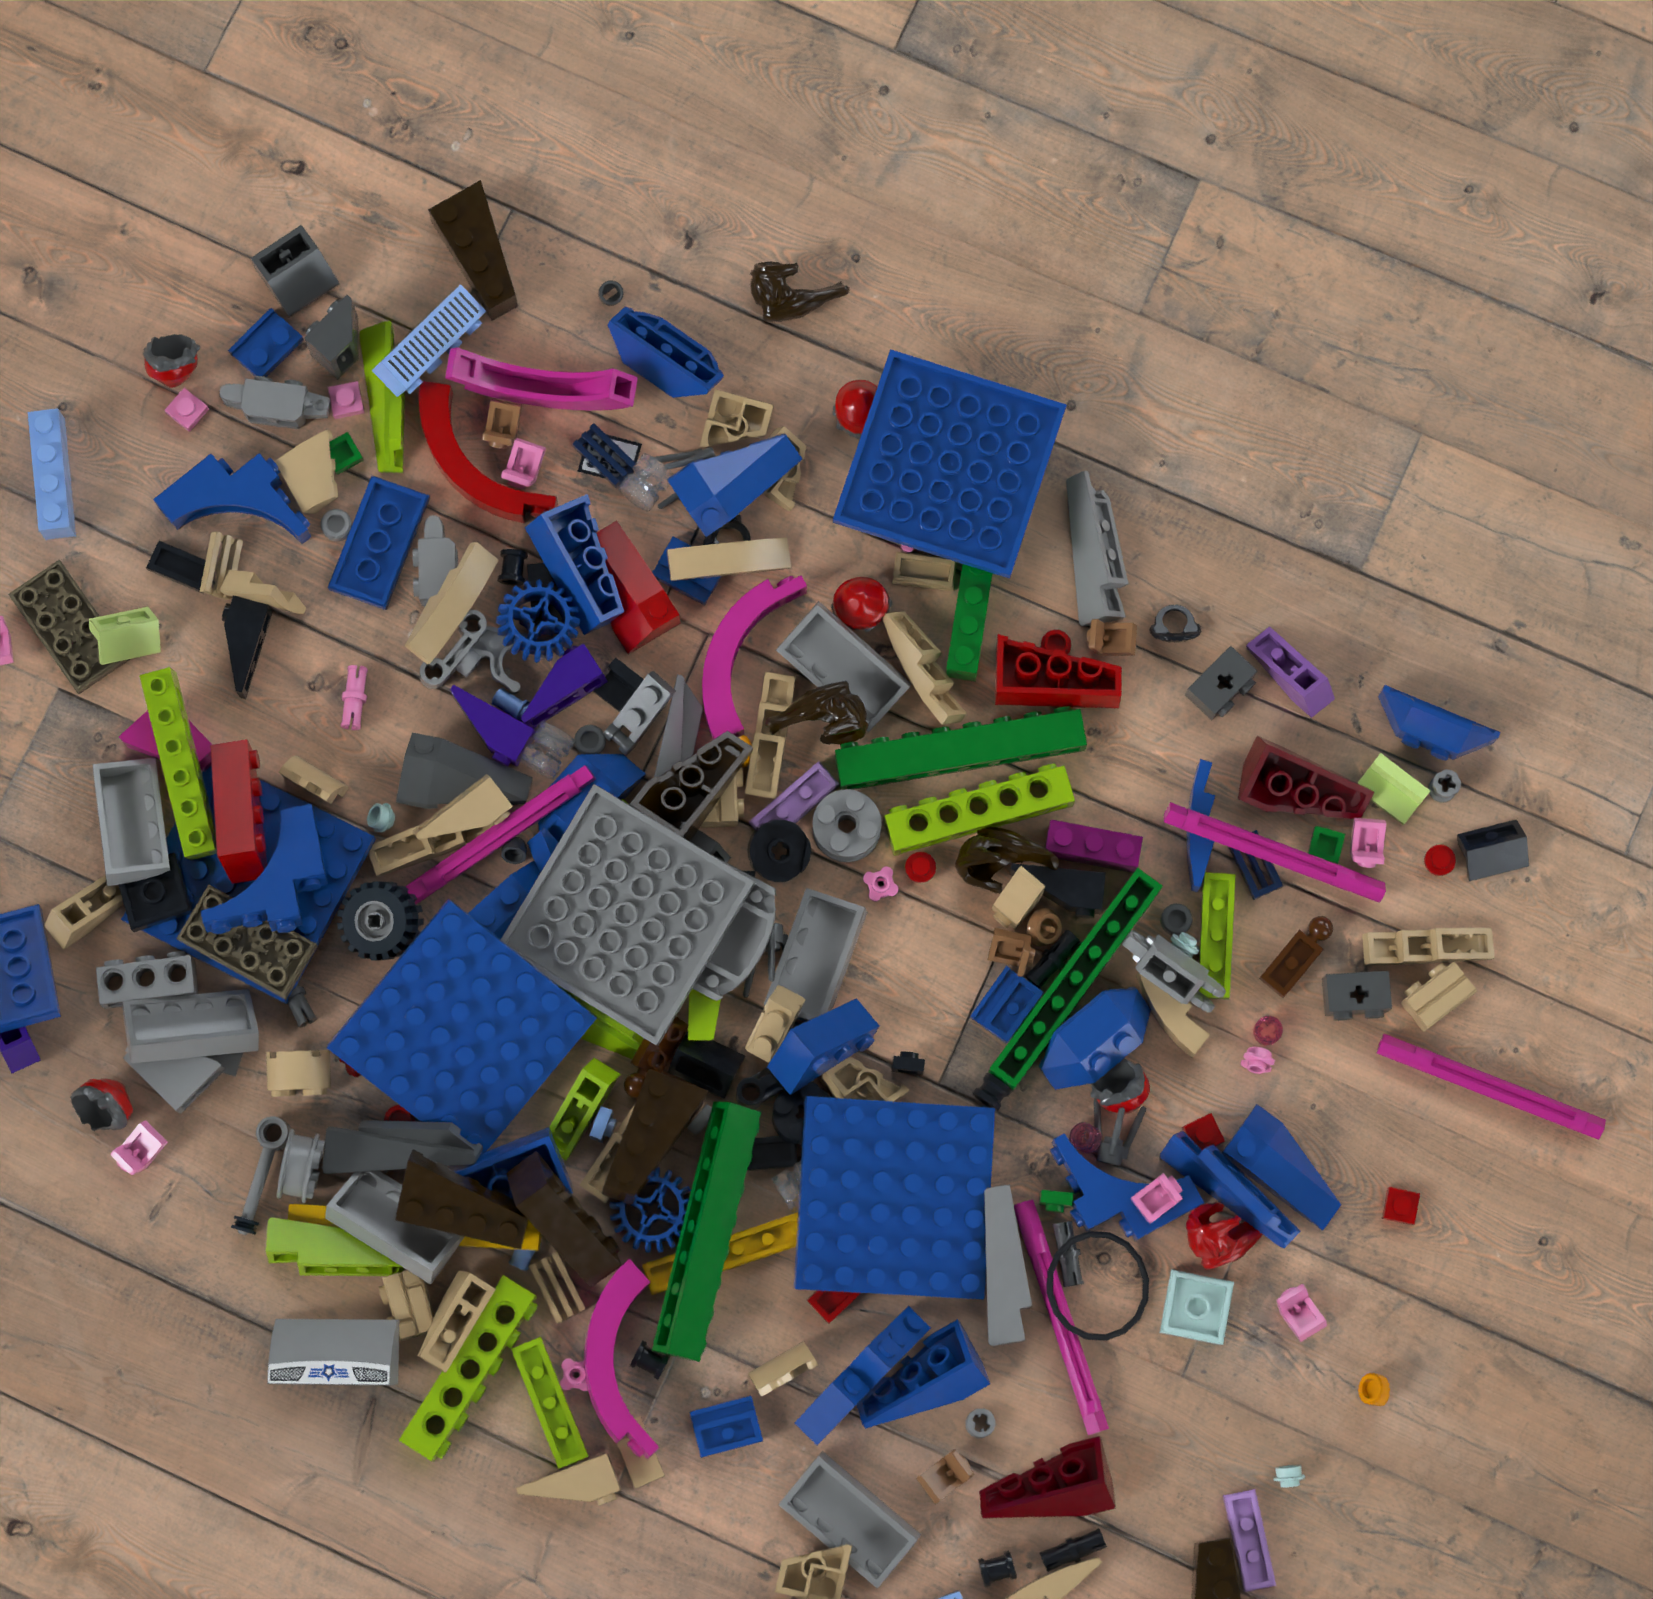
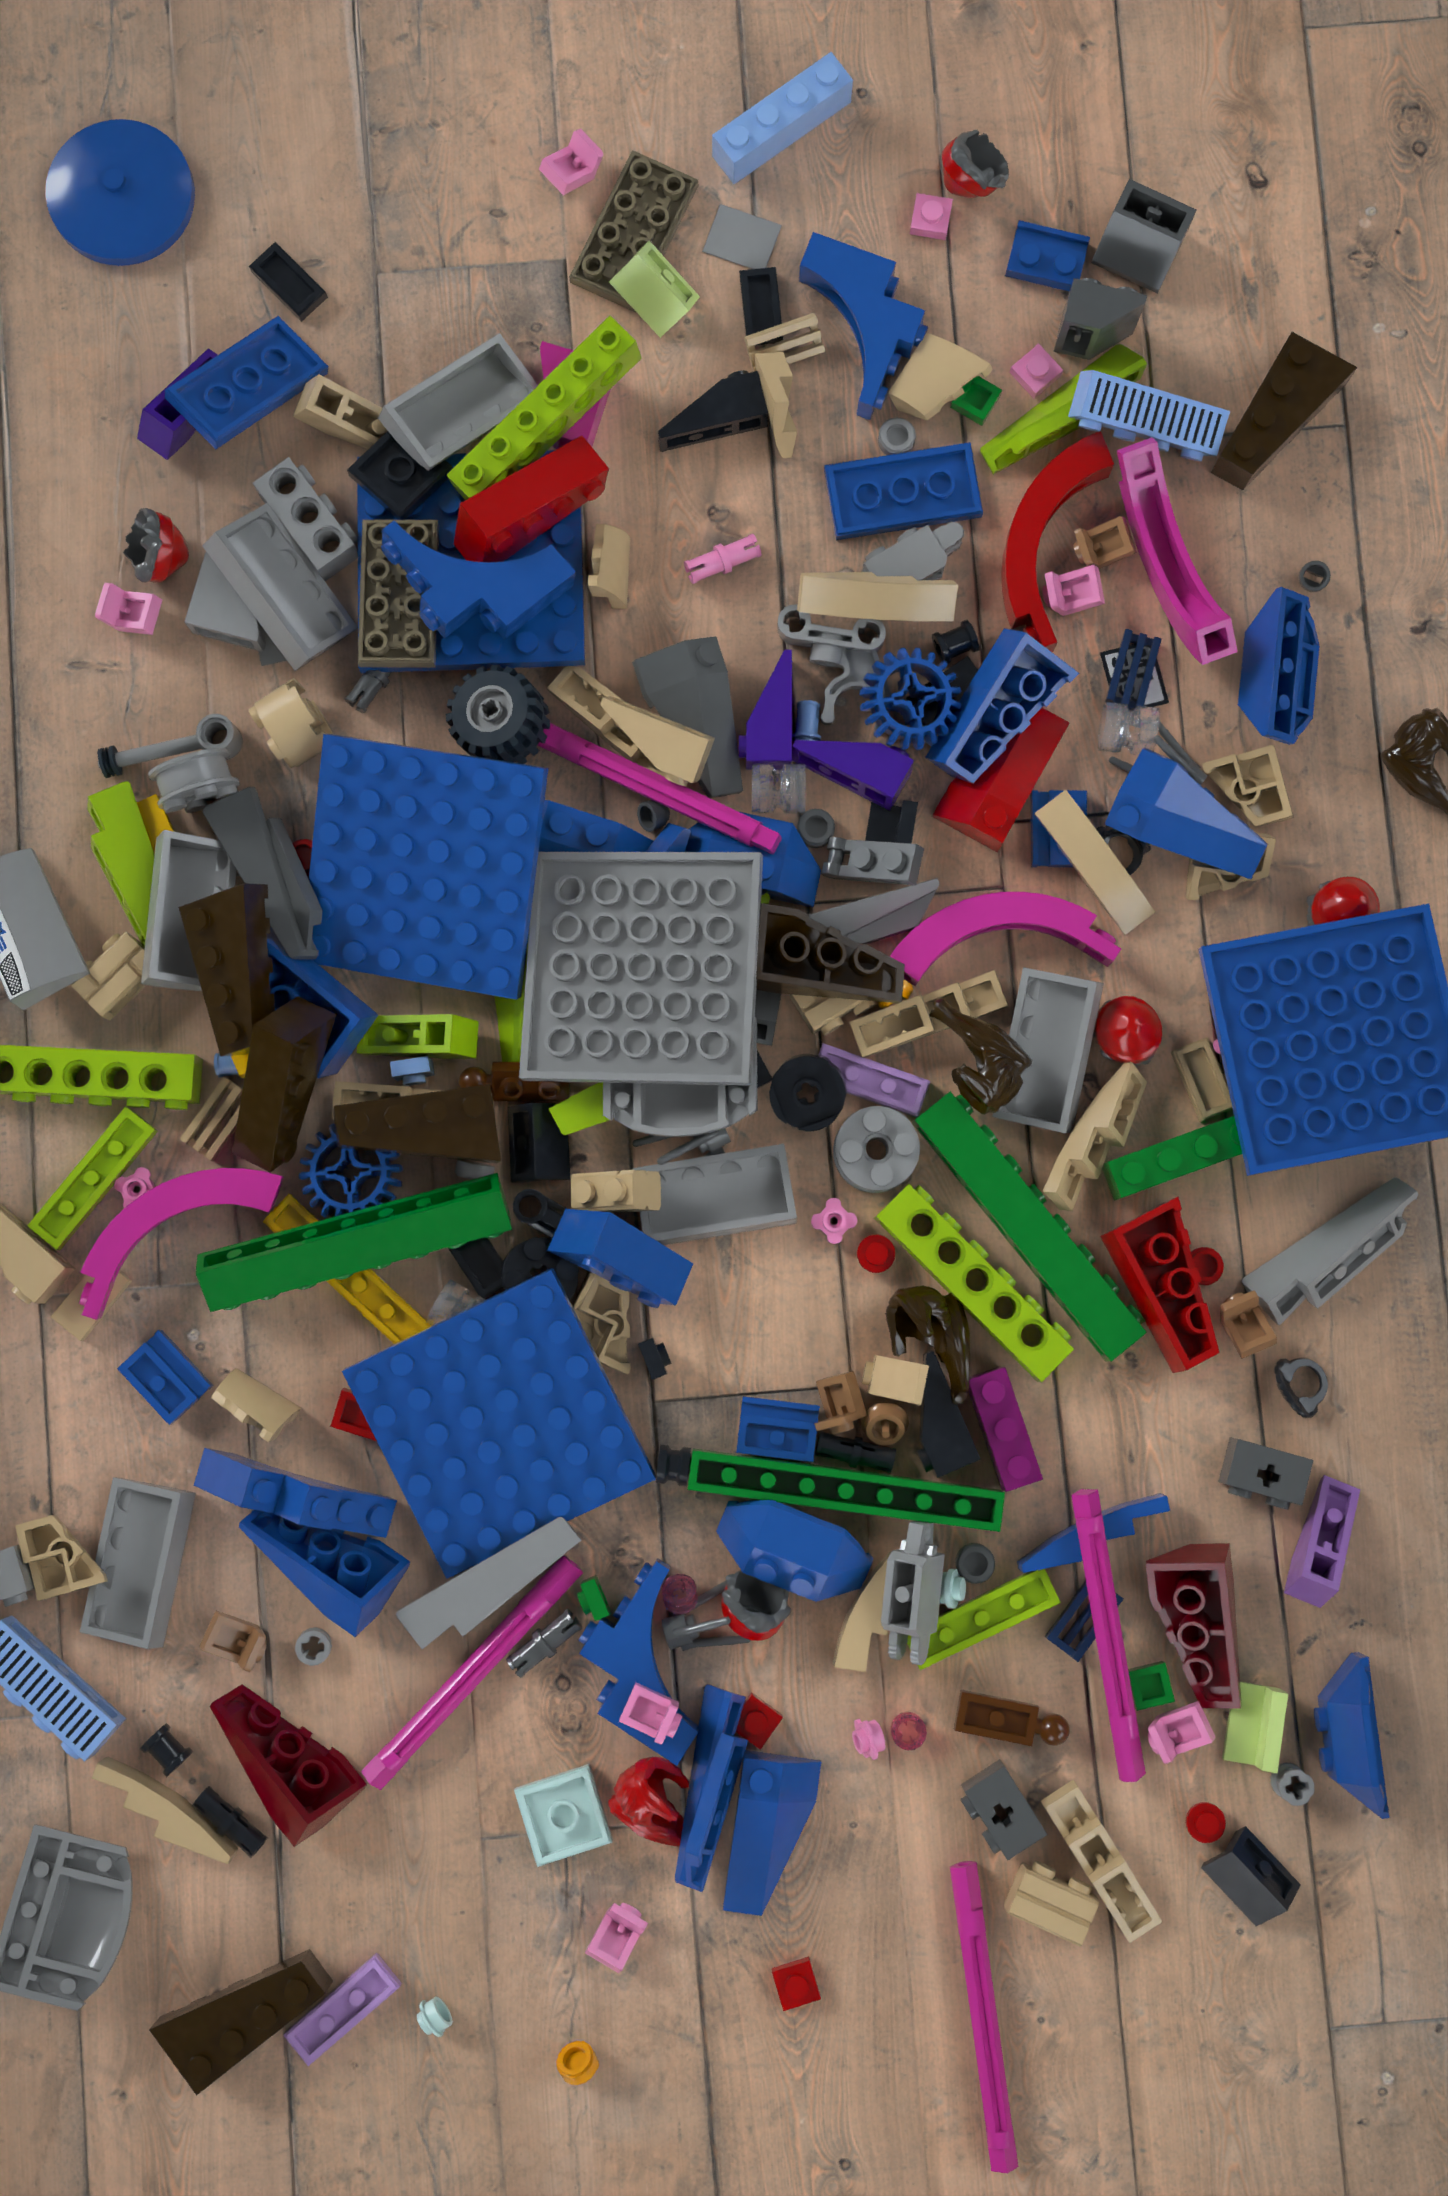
camera: 65 degrees right, 5 degrees up
light grey hinge [219,376,330,429] -> none
light aqua plate [367,803,395,833] -> none
tan slope [418,1271,495,1373] -> none
black bush [630,1340,670,1380] -> none
black piece [1047,1231,1149,1341] -> none
none -> light grey sticker [702,204,782,269]

